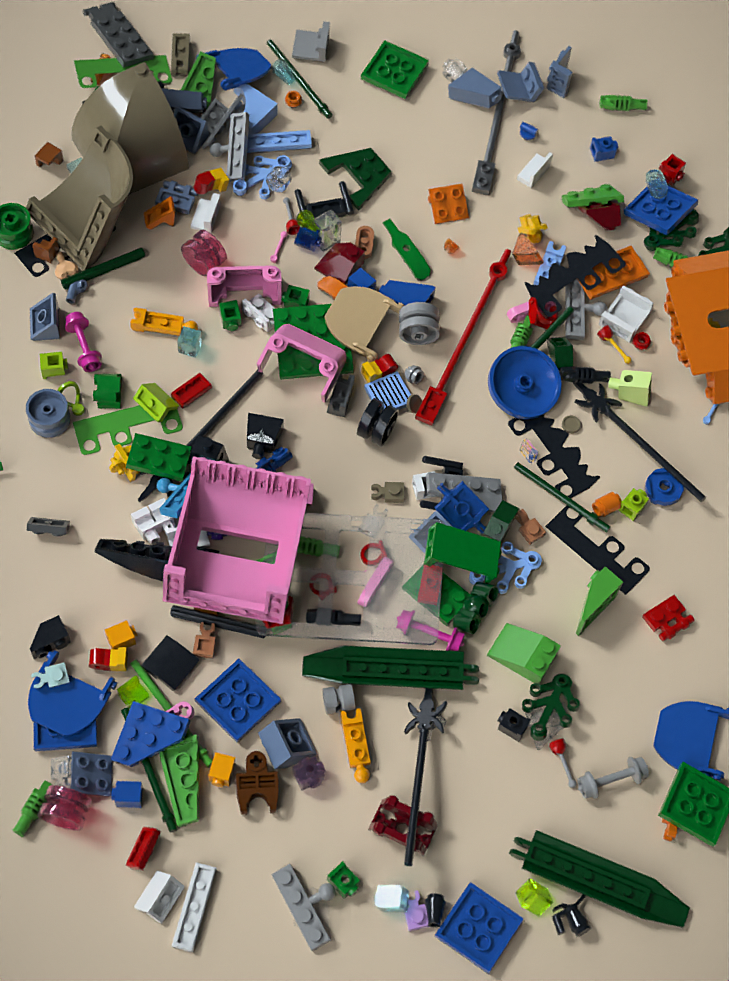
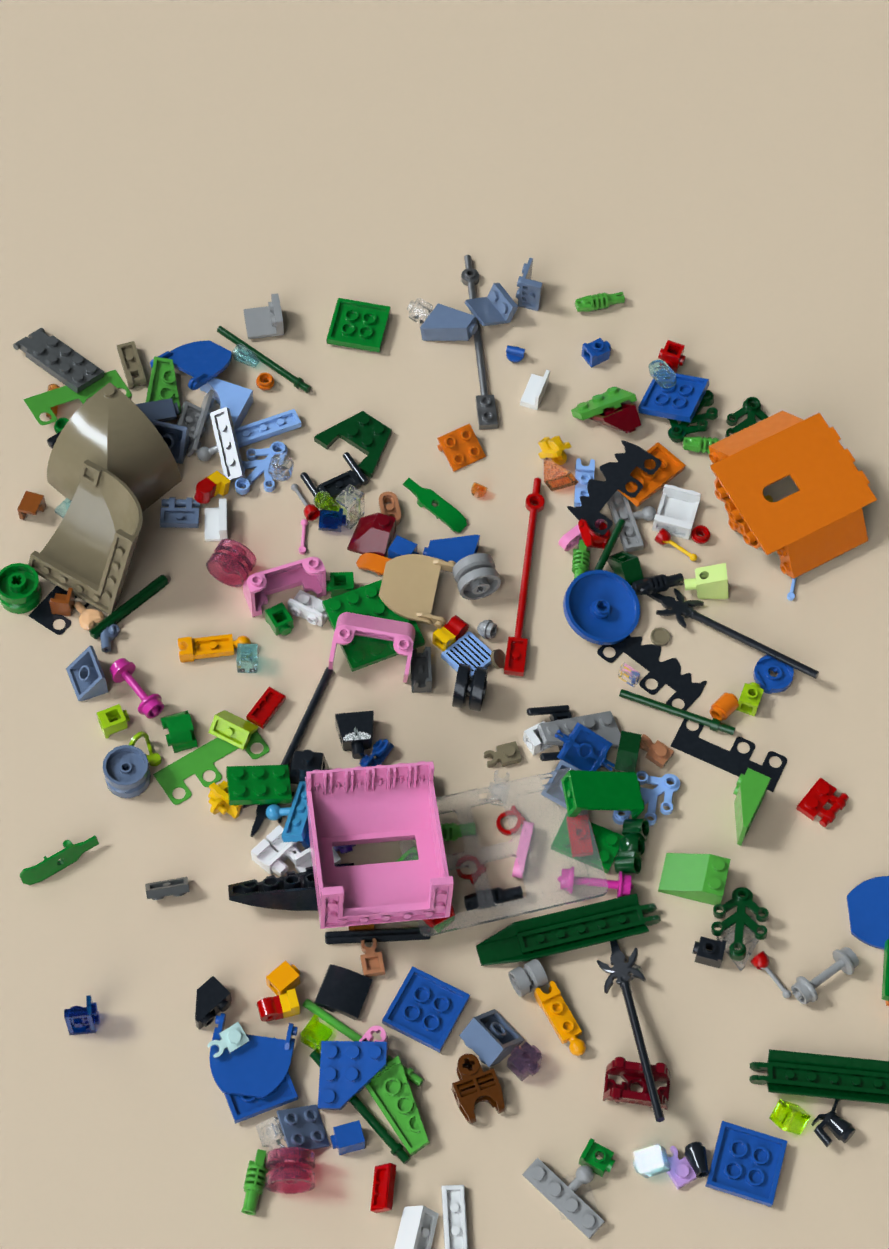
camera: 15 degrees left, 5 degrees down
orange slope [144,196,175,230] -> none
light orange brick [208,752,236,787] -> none

